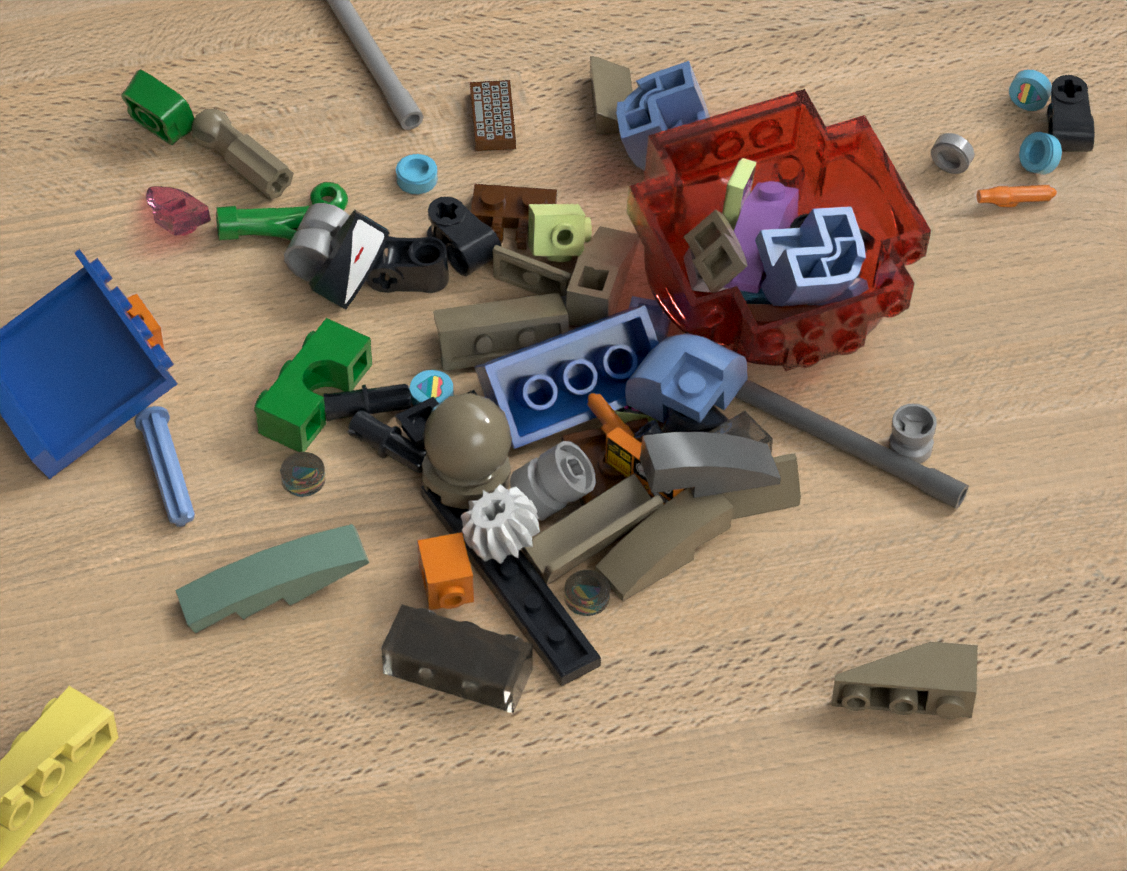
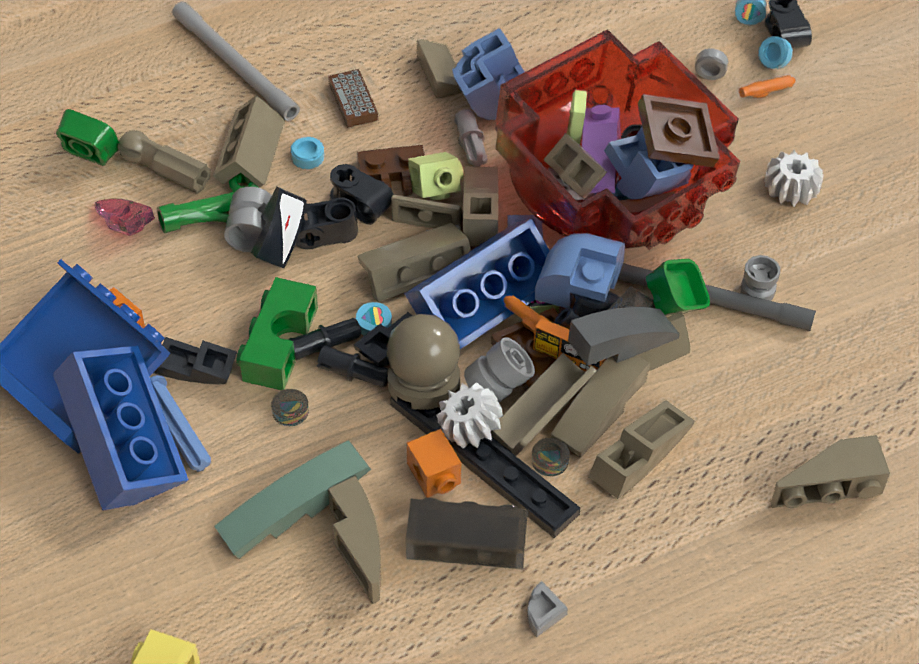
camera: 15 degrees left, 0 degrees up
none -> blue slope [53,346,189,510]
none -> black slope [153,337,237,384]
none -> dark tan panel [213,95,285,187]
none -> dark tan slope [328,476,381,604]
none -> light grey axle [454,109,487,167]
none -> light grey tile [527,581,568,637]
none -> dark tan slope [589,400,695,499]
none -> reddish brown plate [637,94,720,167]
none -> green piece [646,259,710,316]
none -> white gear [764,150,823,207]

